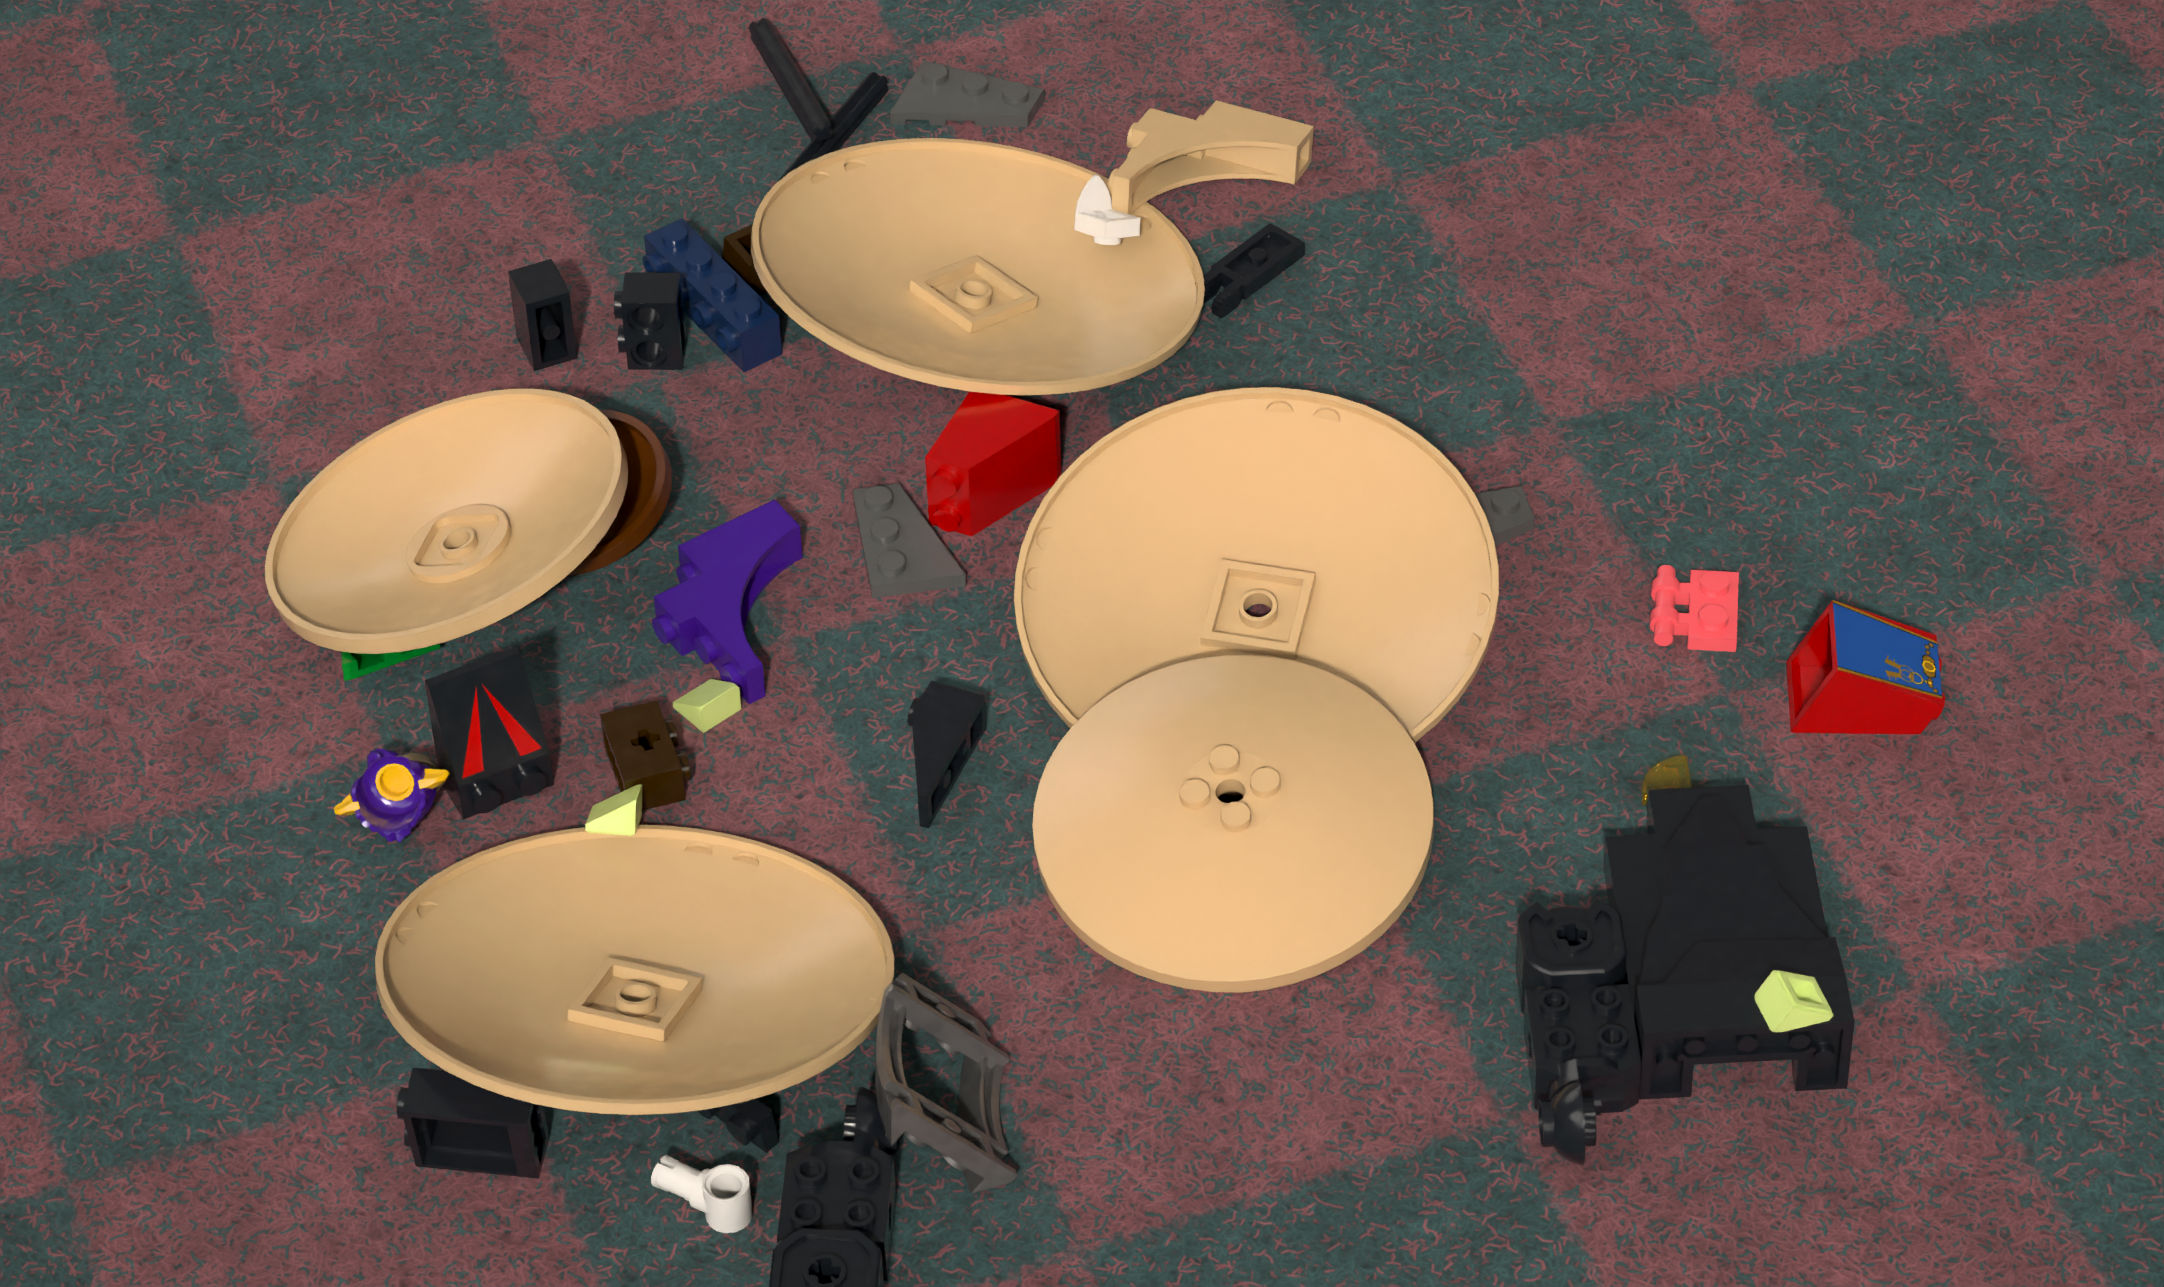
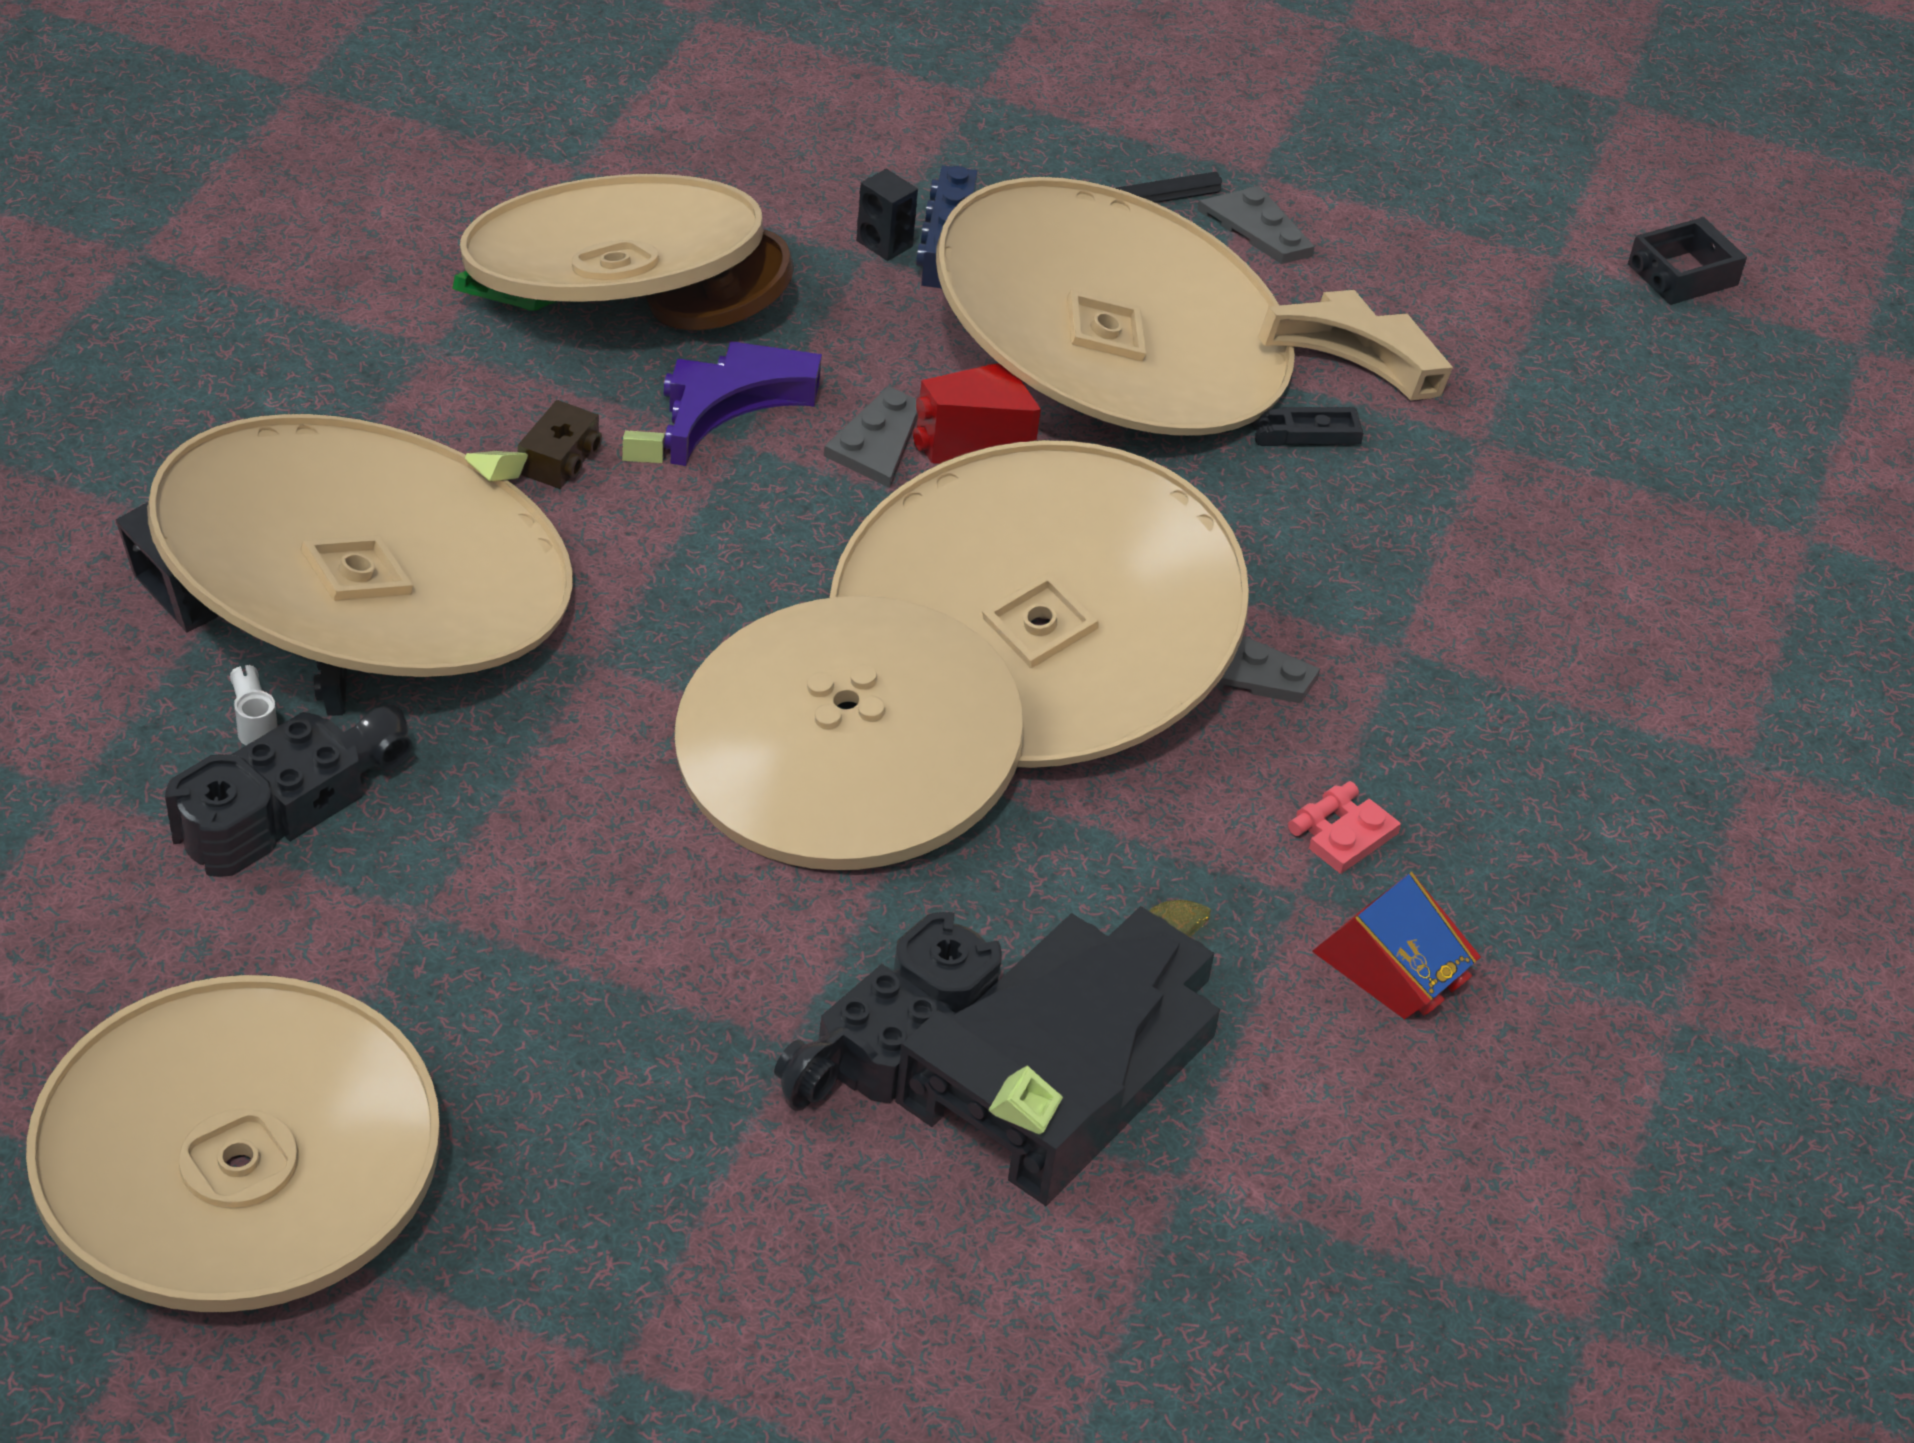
camera: 35 degrees right, 0 degrees up
dark purple hair [334,748,450,843] -> none
black slope [425,646,554,820] -> none
black brick [508,259,577,371] -> none
black axle [748,18,833,144] -> none
flat silver wedge [875,973,1018,1194] -> none
black slope [907,681,987,828] -> none
white plate [1074,175,1141,245] -> none

